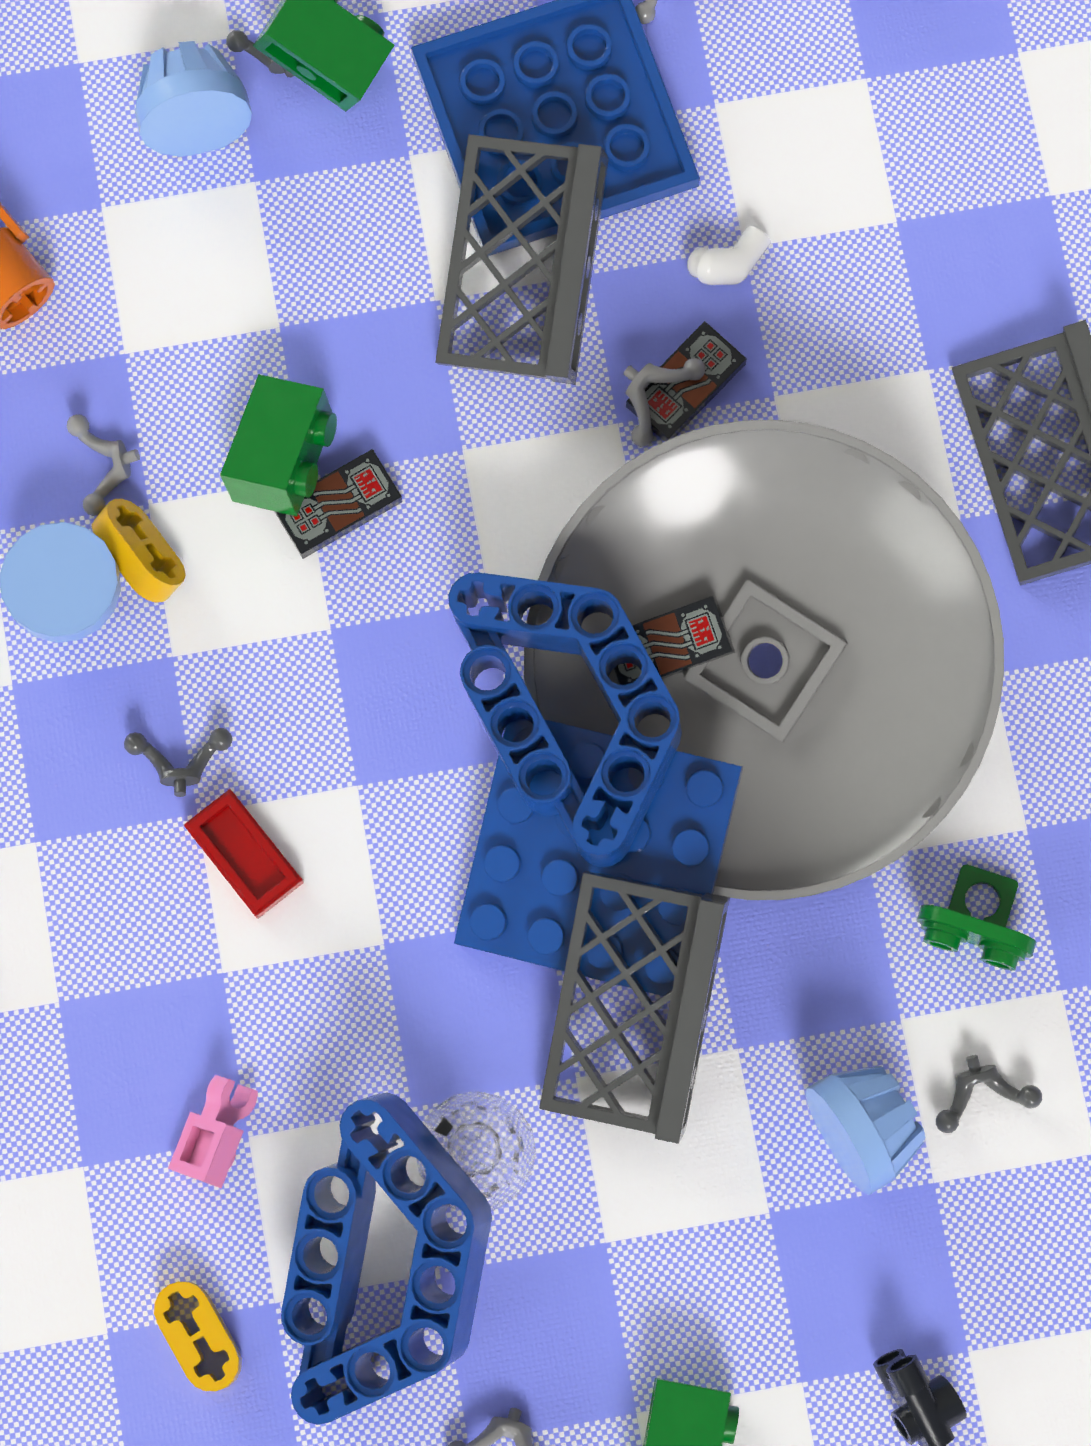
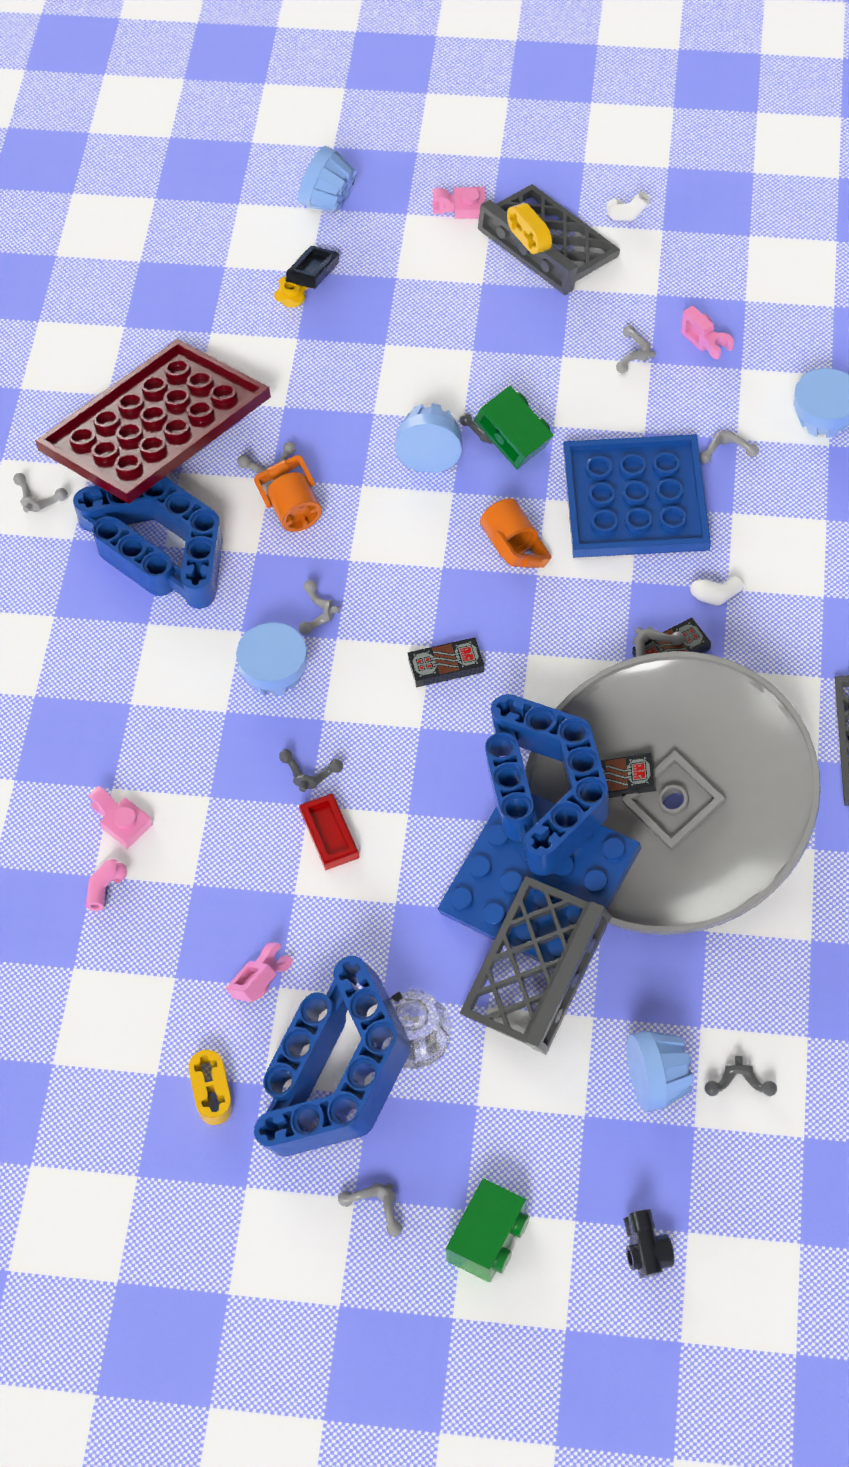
camera: 20 degrees right, 20 degrees down
yellow beam [92,498,186,603] -> none
green brick [220,374,337,517] -> none
dark grey fence [435,134,609,385] -> none
green bracket [917,864,1037,971] -> none
none -> orange piece [480,498,552,568]

